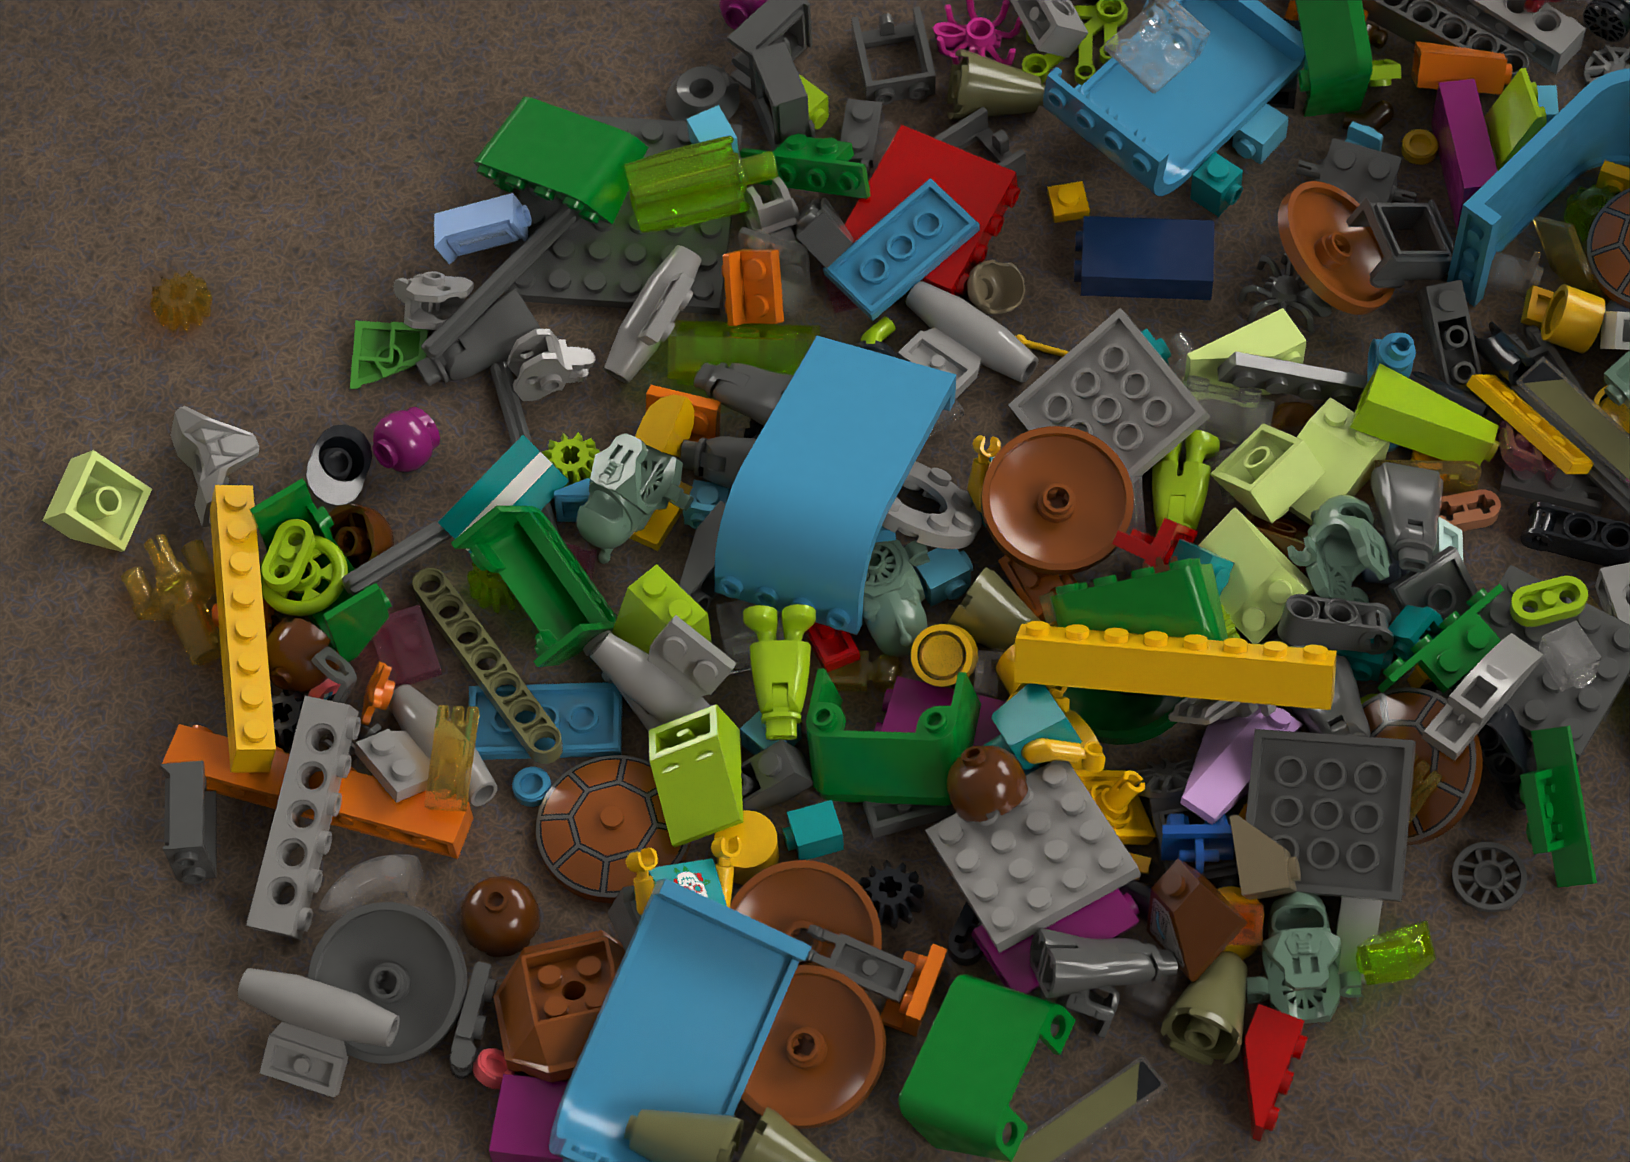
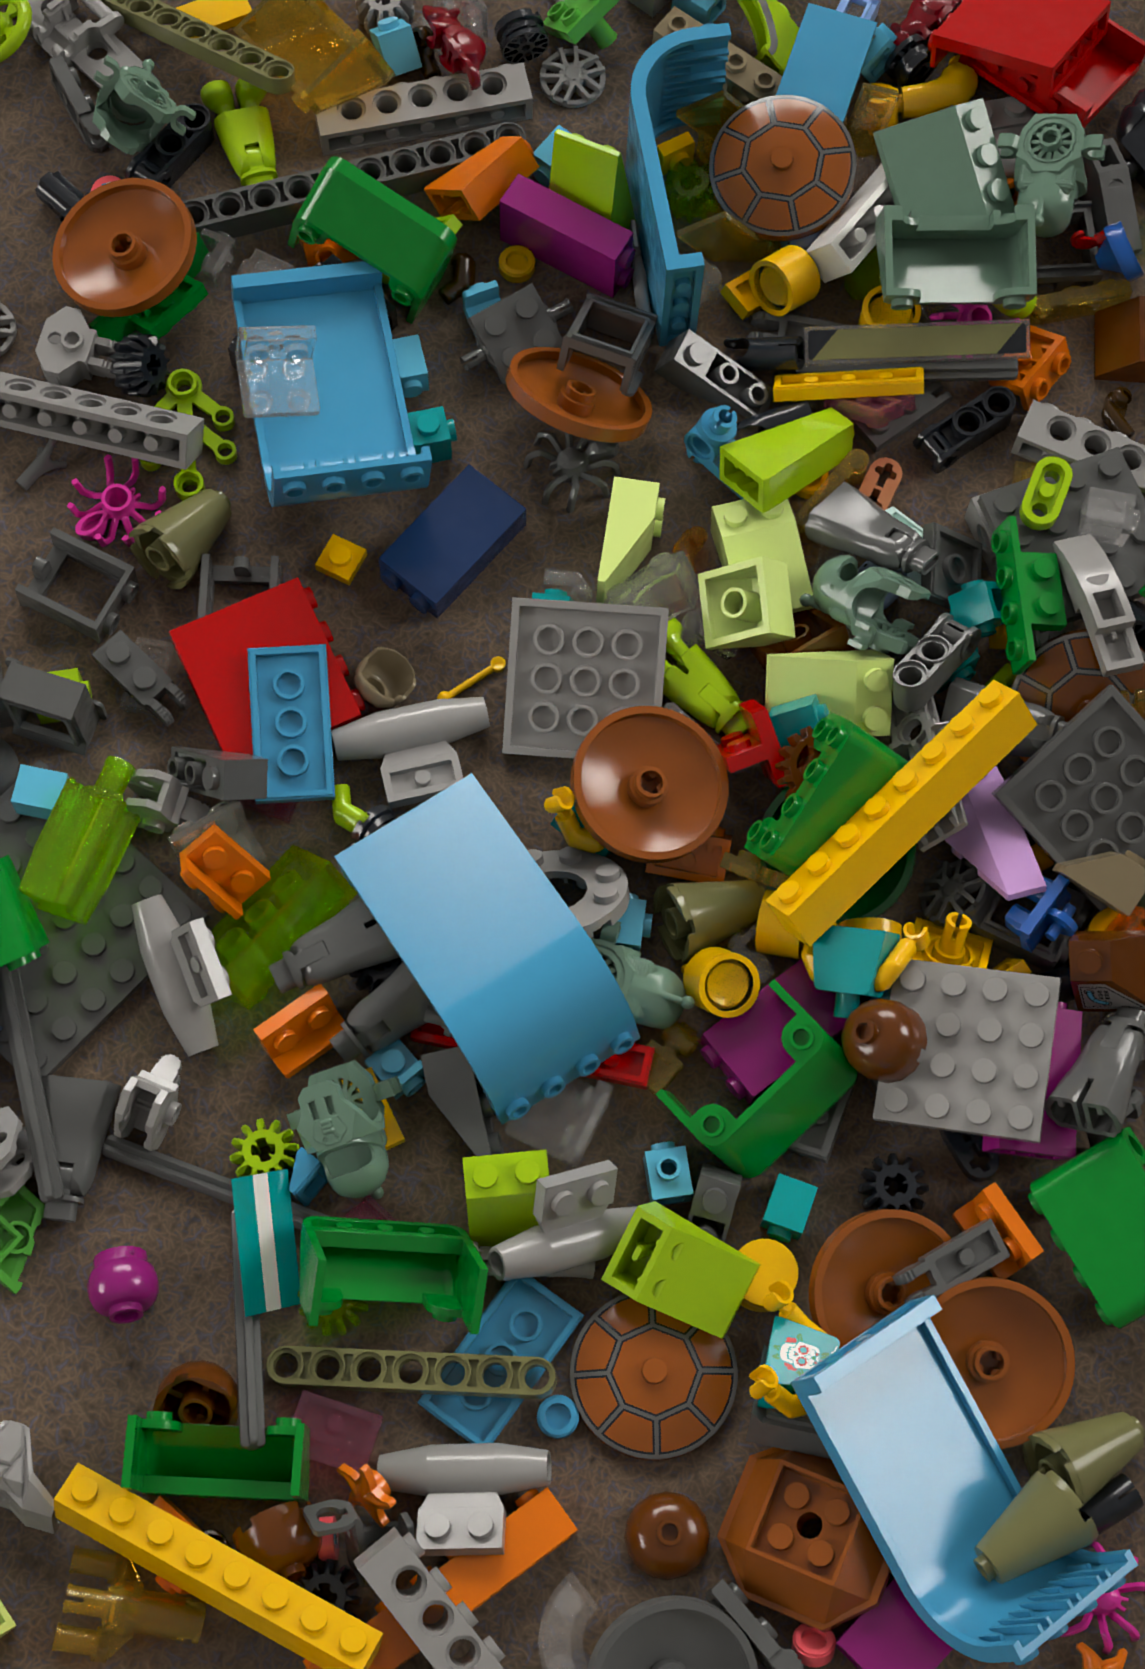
camera: 60 degrees left, 10 degrees up
lime plate [260,535,348,616] -> none
lime plate [261,519,316,592] -> none
black piece [306,424,373,506] -> none
clear yellow hinge [424,705,479,811] -> none
yellow brick [635,394,695,458] -> none
green bracket [739,134,871,199] -> none
lime piece [743,604,816,740] -> none
dark grey plate [1217,351,1367,405] -> none

